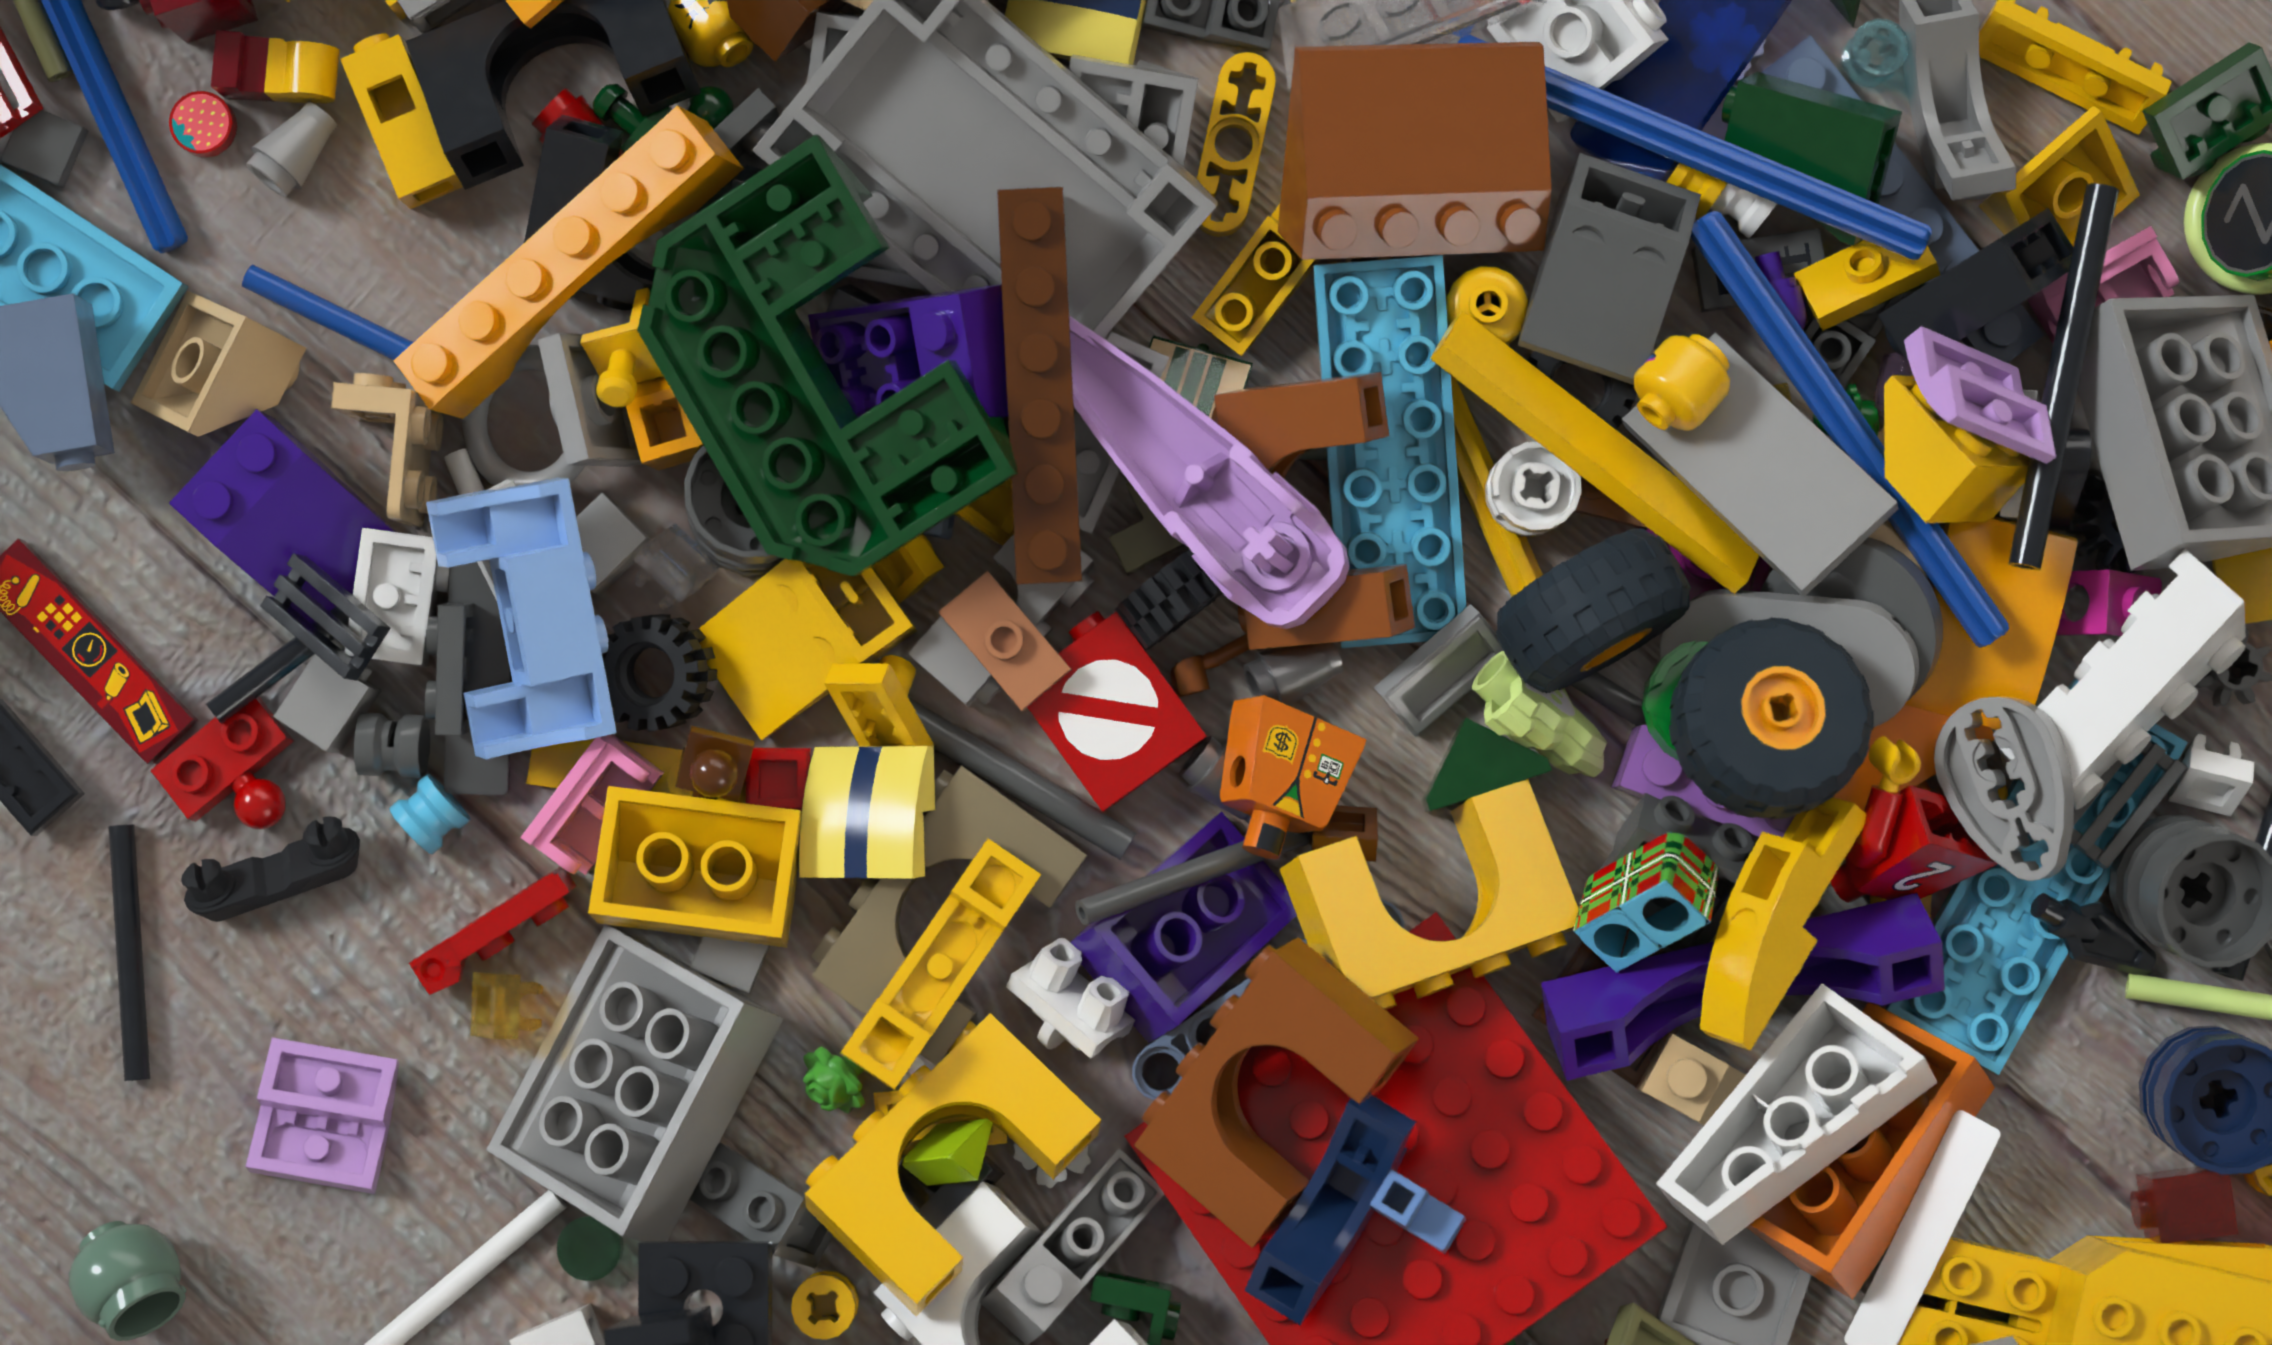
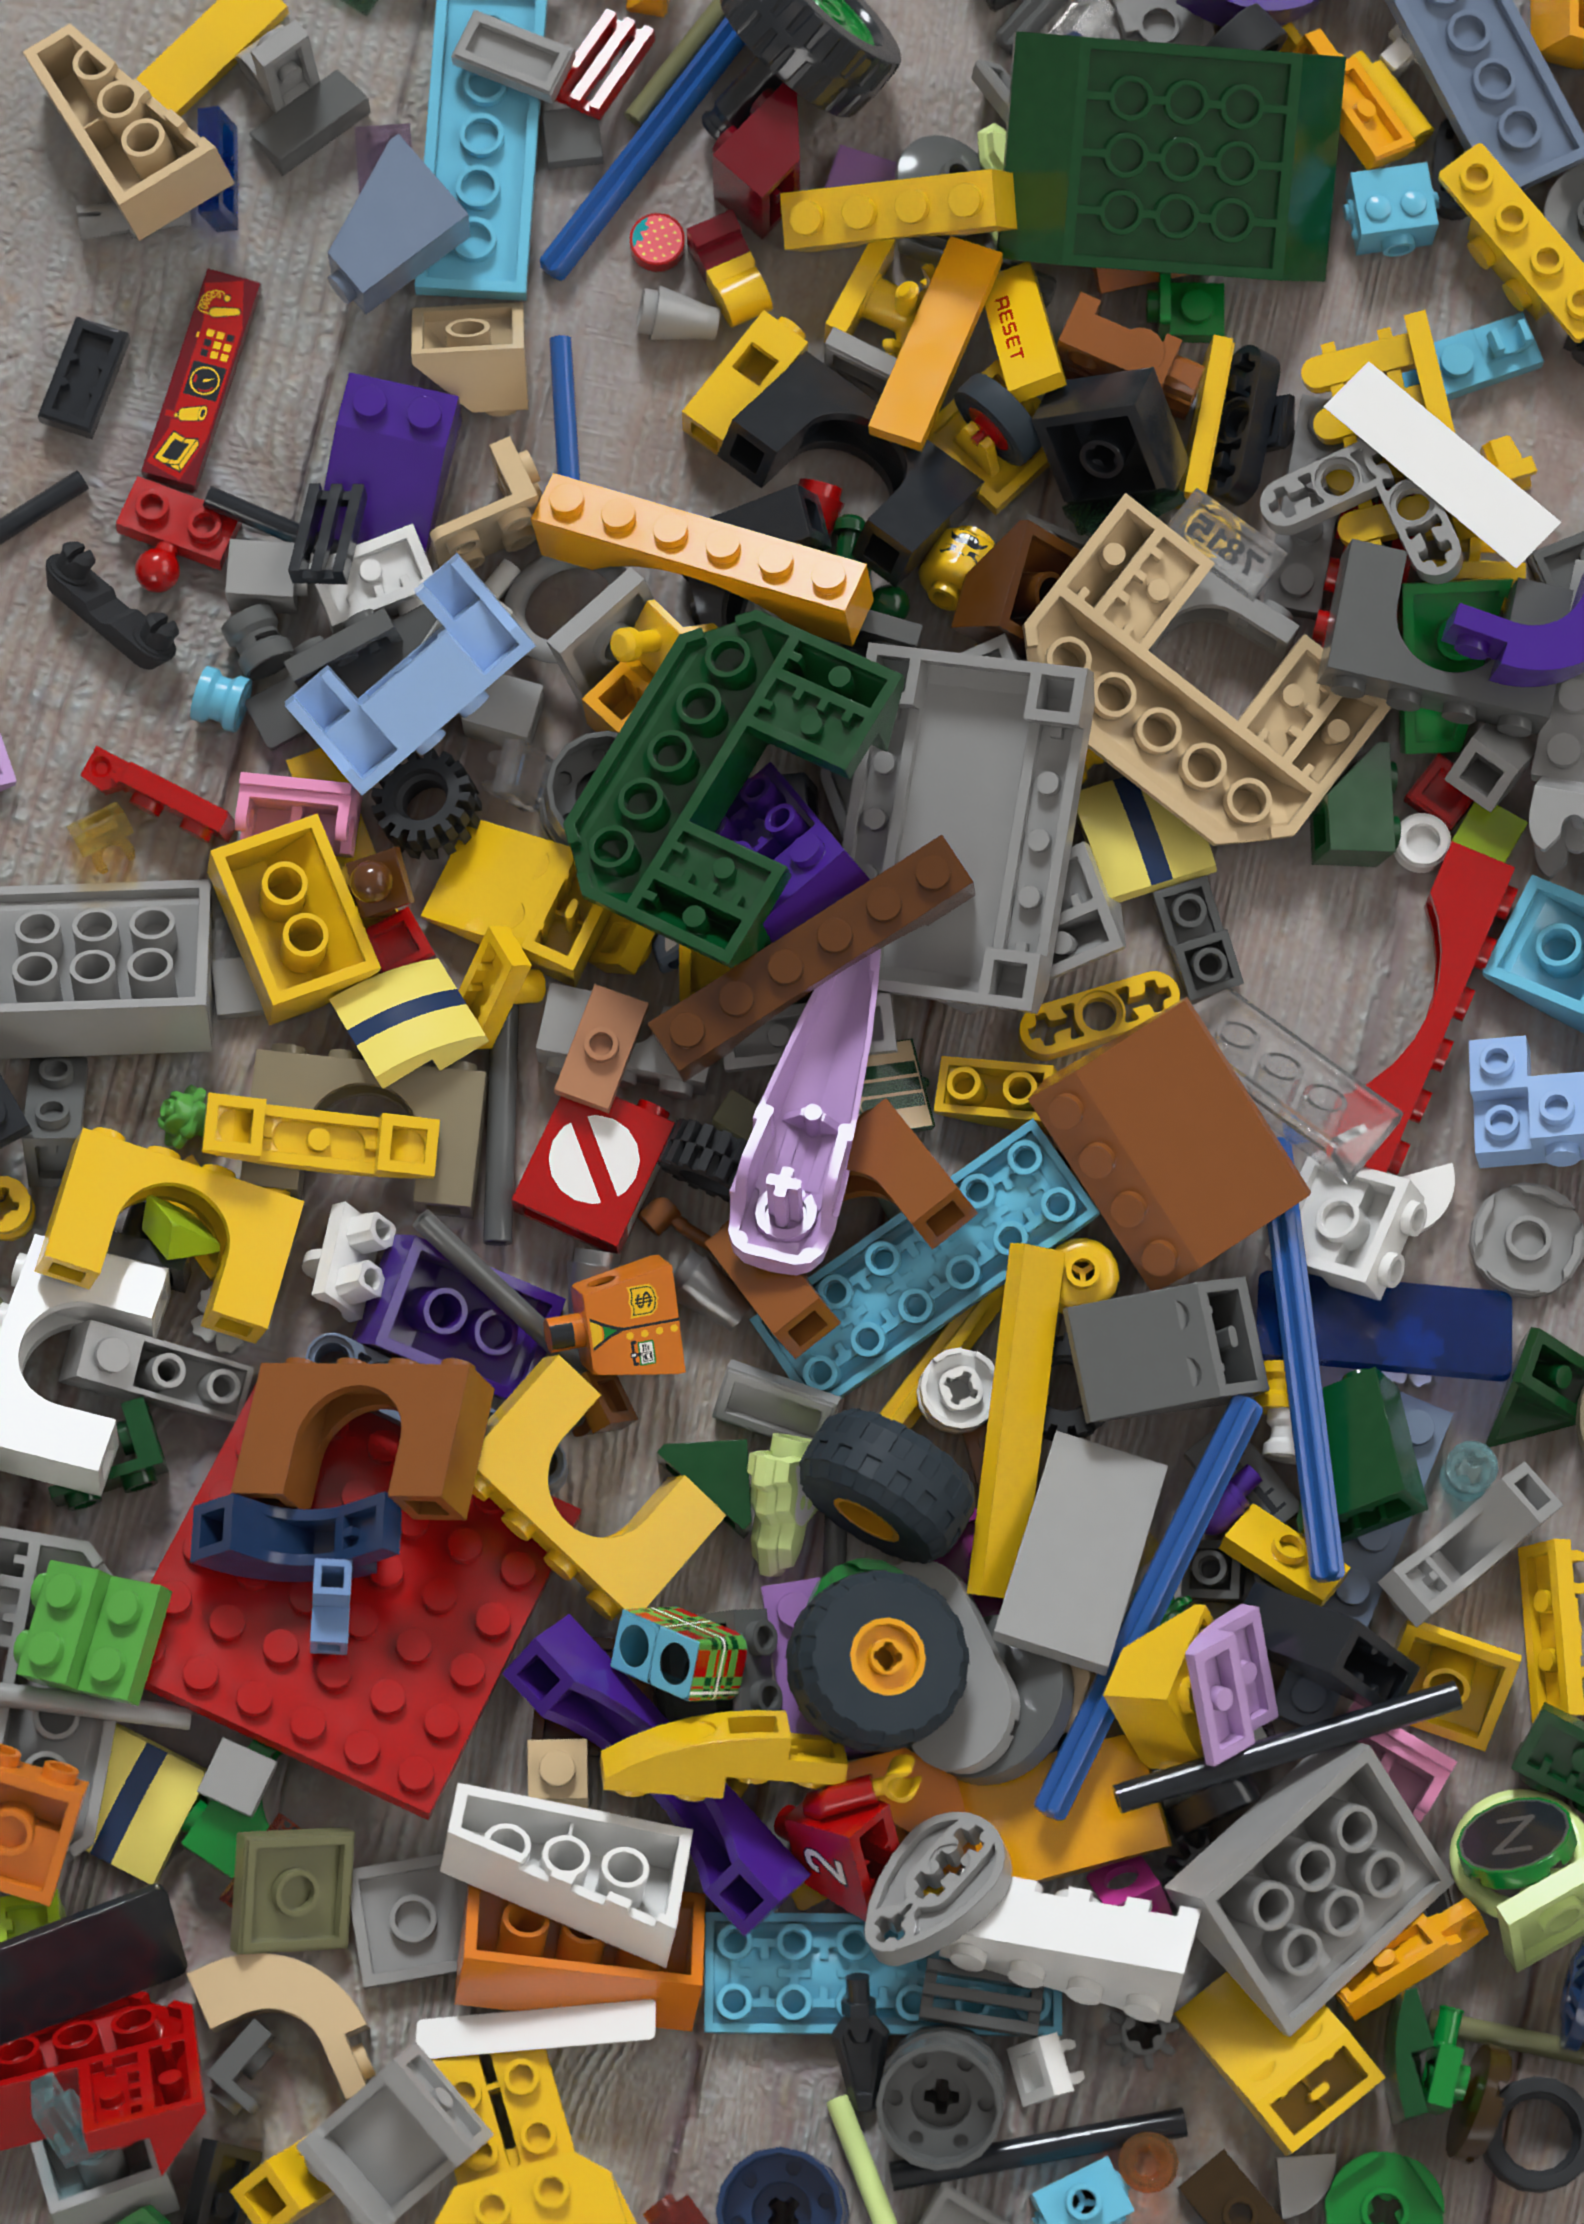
camera: 50 degrees right, 10 degrees down
yellow head [1634,334,1730,431] -> none

